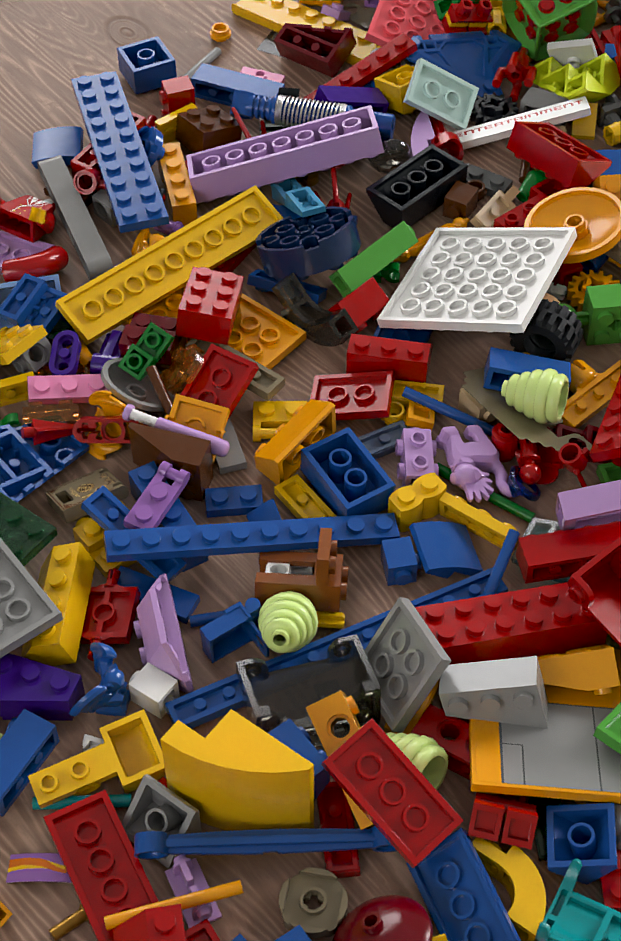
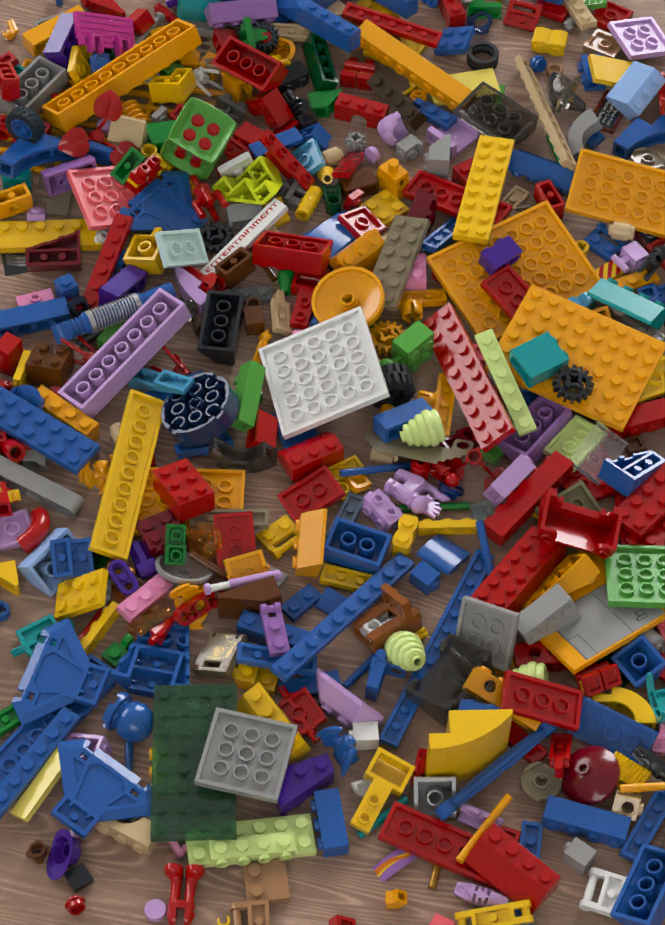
camera: 40 degrees left, 5 degrees up
none -> blue brick [54,273,80,300]
none -> reddish brown brick [214,247,256,289]
none -> red hinge [549,733,573,778]

